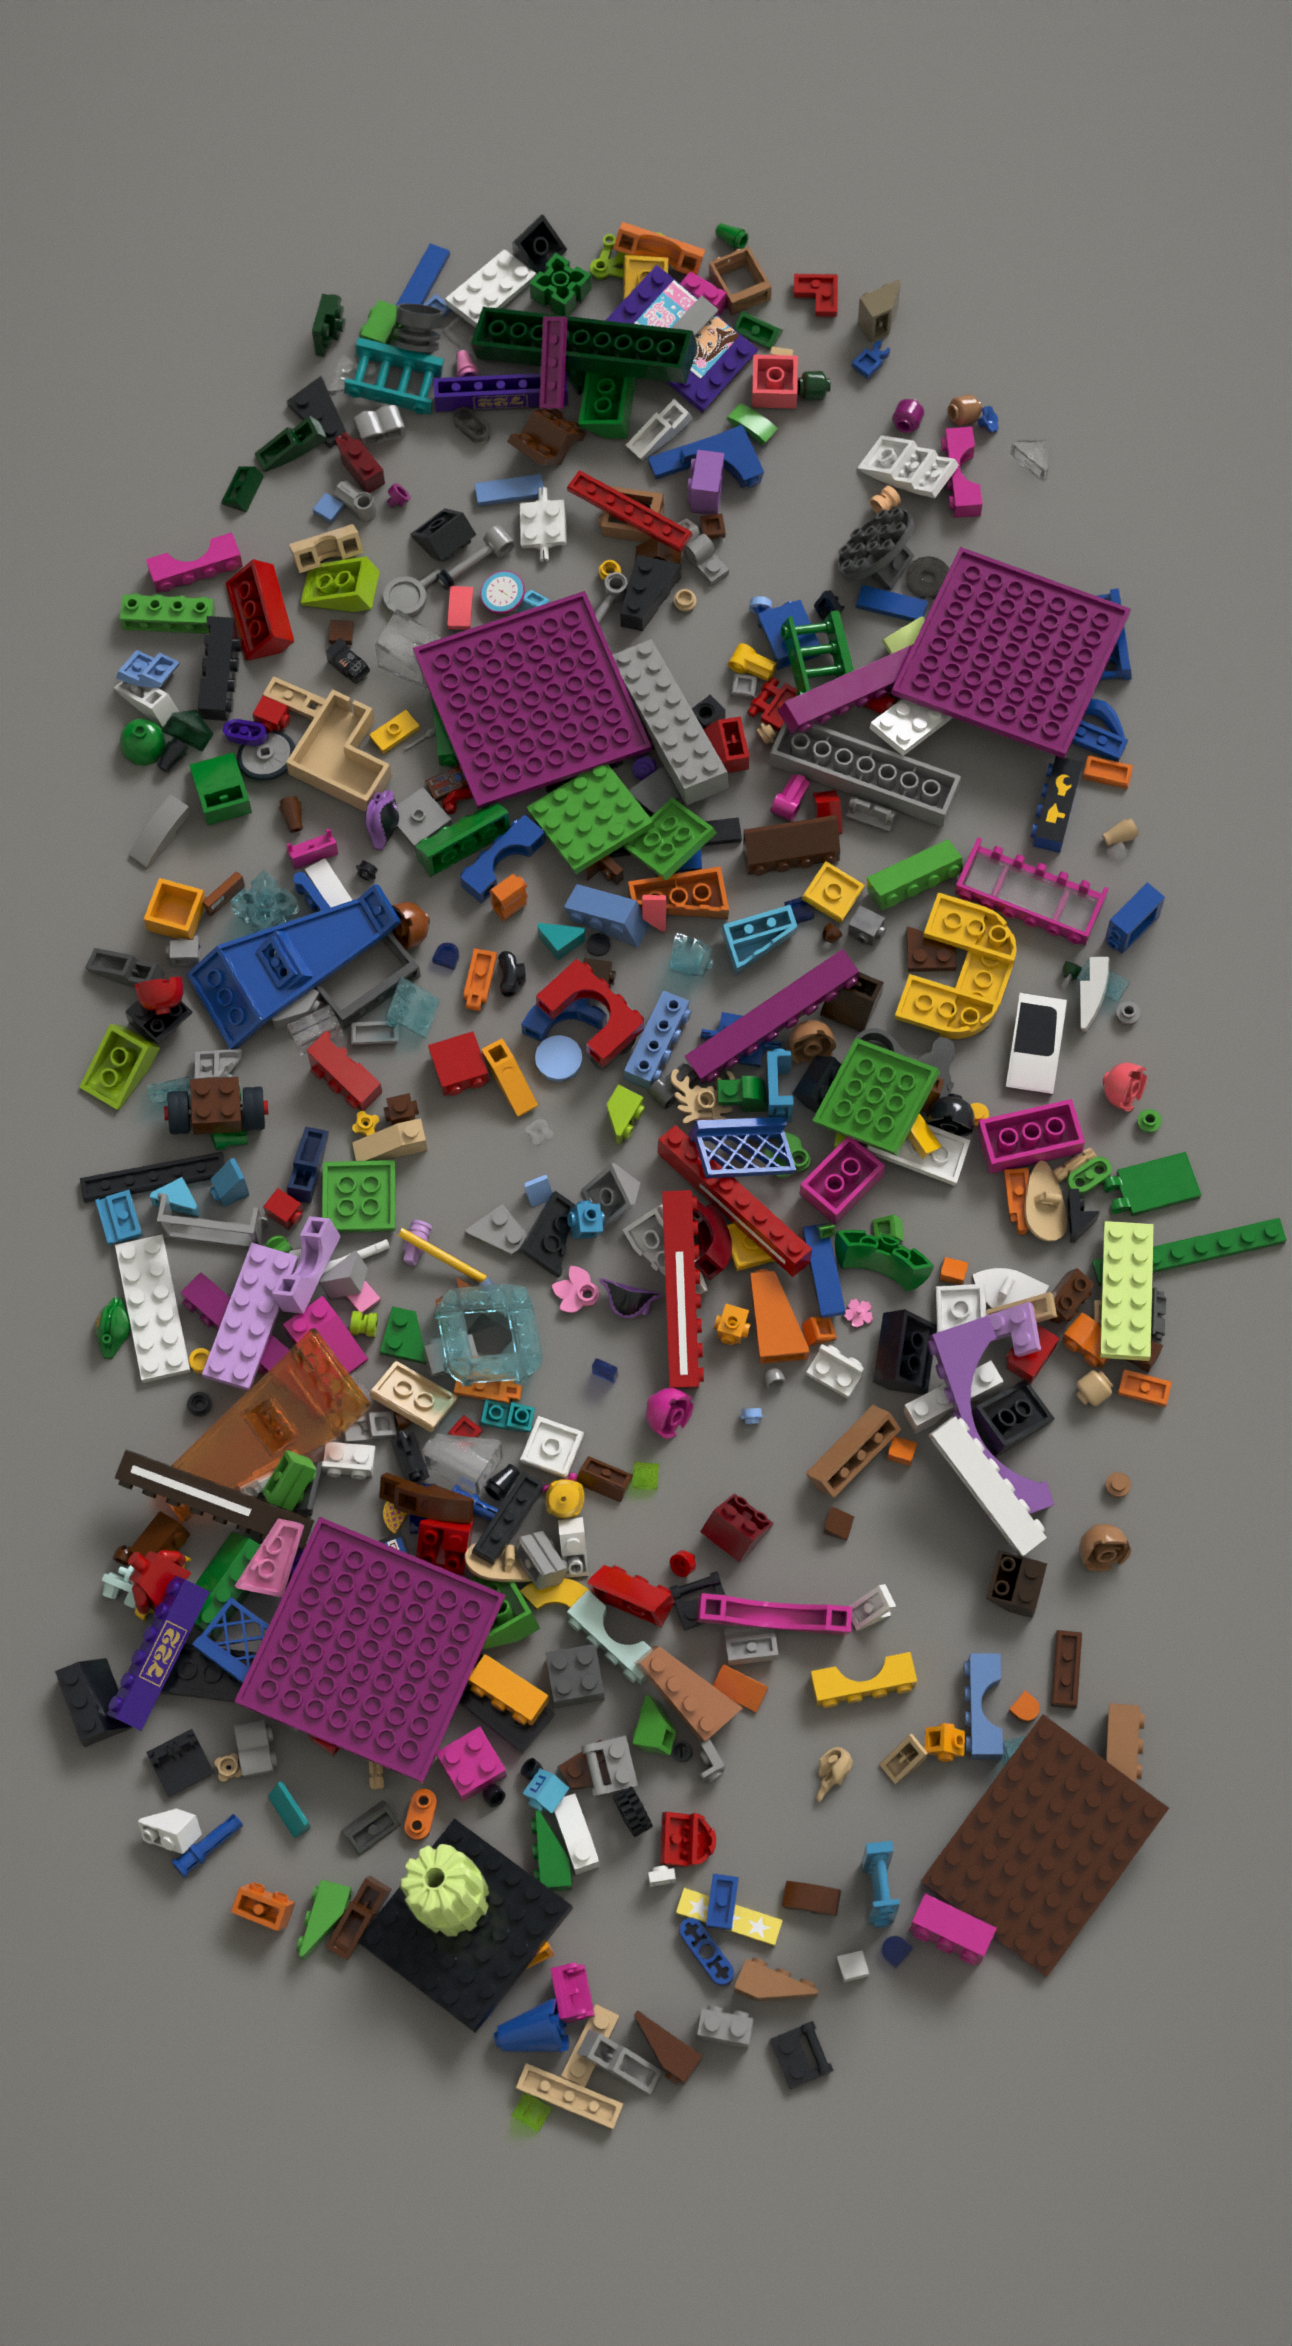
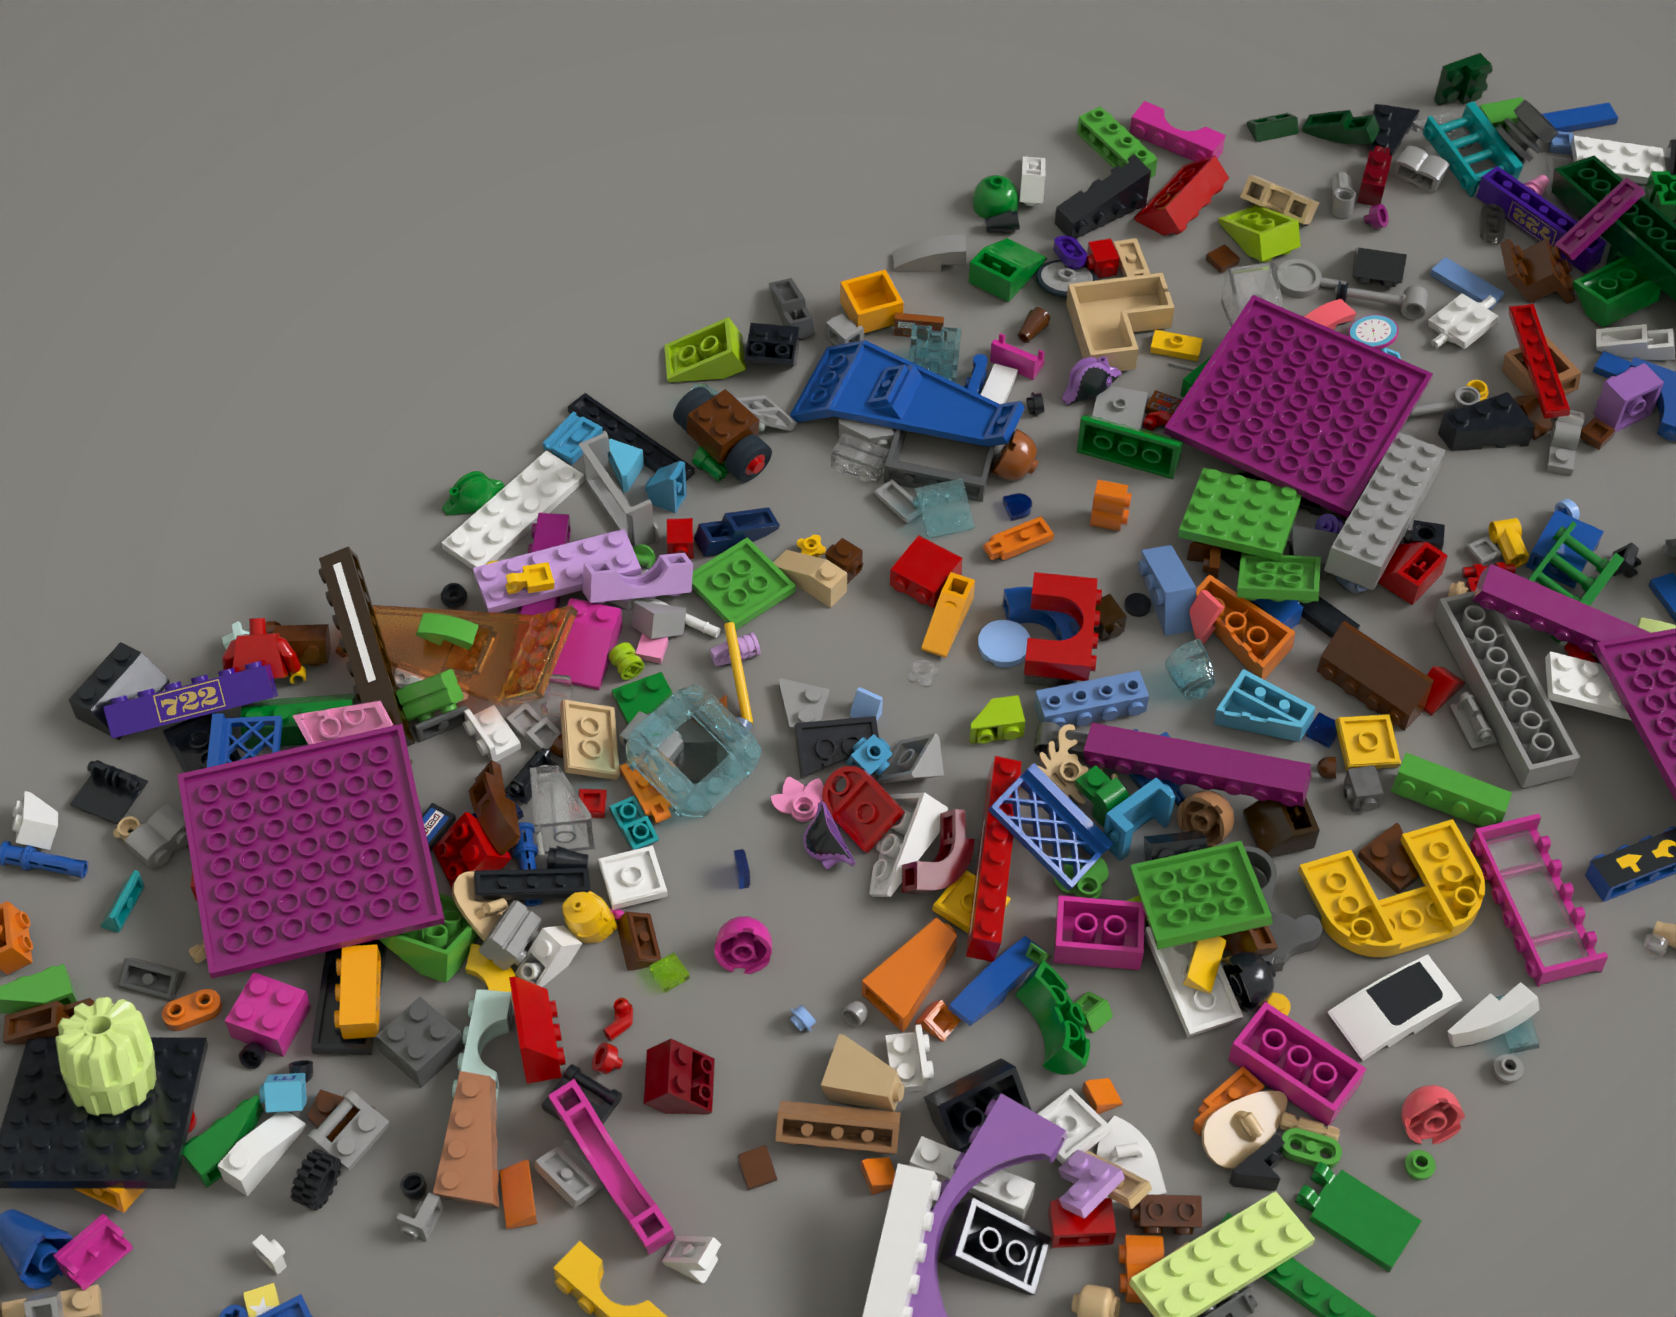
camera: 50 degrees right, 15 degrees down
medium blue slope [116,650,180,688] -> none
red cylinder [134,977,184,1015] -> none
clear green slope [161,710,213,752] -> none
red wedge [307,1030,382,1111] -> none
medium blue tile [313,493,345,524] -> none
black leg [326,638,370,684] -> none
yellow tile [383,1501,408,1535] -> none
blue arch [460,815,546,904] -> none
black piece [498,951,526,997] -> none
teal slope [537,923,585,960] -> none
bright green slope [632,1695,677,1756] -> none
red slope [660,1811,716,1867] -> none
red brick [662,1190,704,1389] -> none
tan plate [674,589,696,612] -> none
light orange brick [714,1304,751,1345] -> none
dark pink piece [770,774,810,822] -> none
bright pink plant [843,1299,873,1328] -> none
dark green hinge [1062,961,1083,980] -> none
blue window [1105,882,1165,954] -> none
none -> bright green slope [416,613,479,650]
none -> yellow plate [505,562,555,594]
none -> red arm [603,998,633,1041]
none -> tan slope [821,1034,904,1112]
none -> red tile [822,766,905,853]

